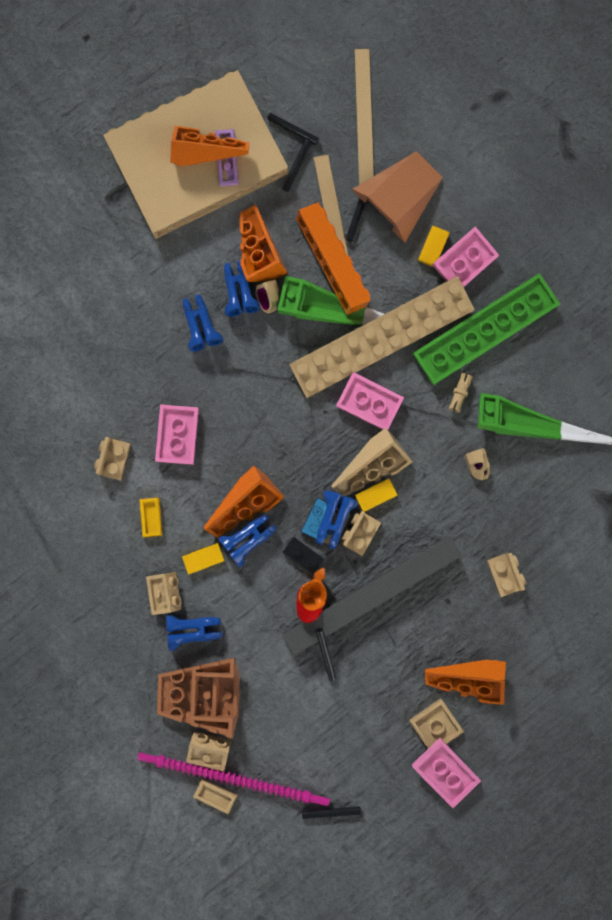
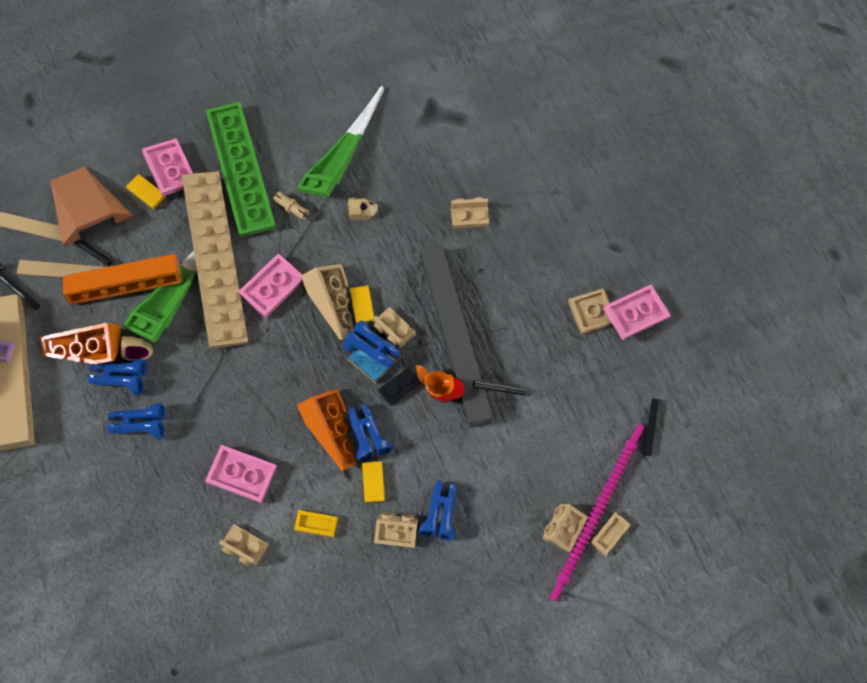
camera: 75 degrees left, 15 degrees down
nougat wedge [157,658,240,739] -> none
orange wedge [425,660,506,705] -> none

